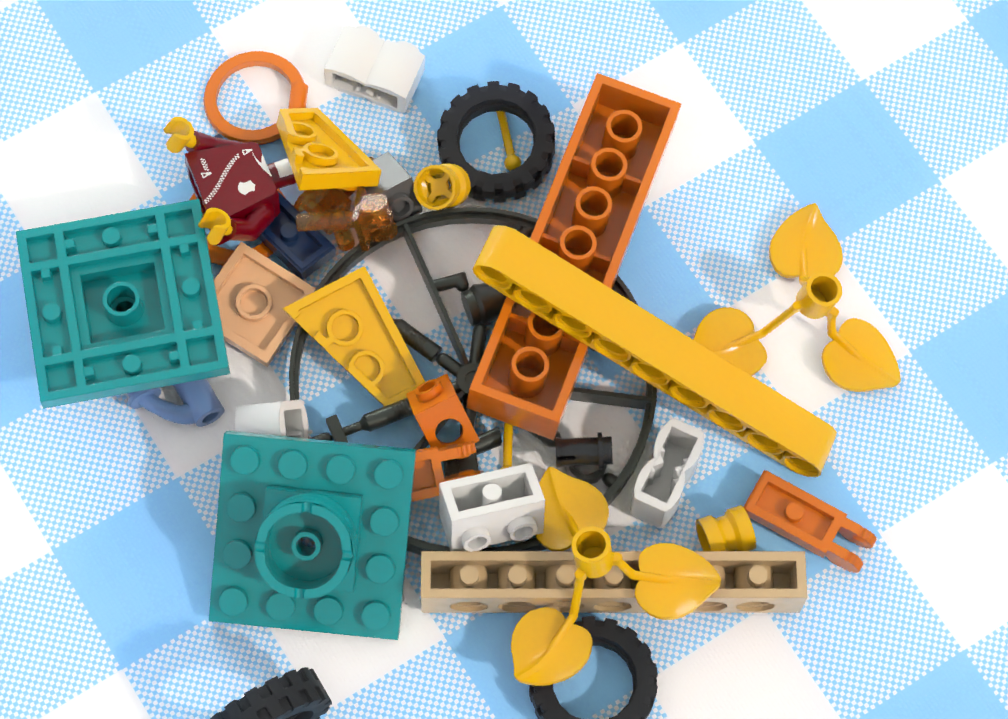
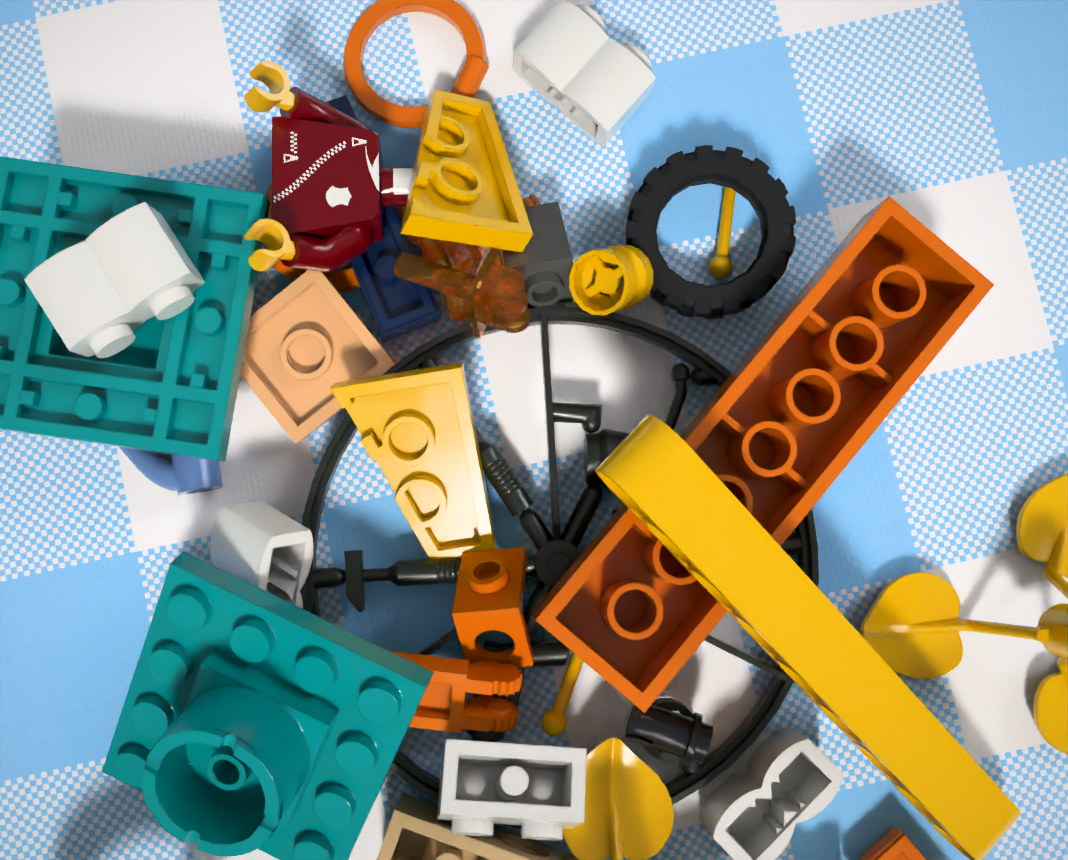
camera: 20 degrees right, 15 degrees up
none -> white brick [24,202,205,358]

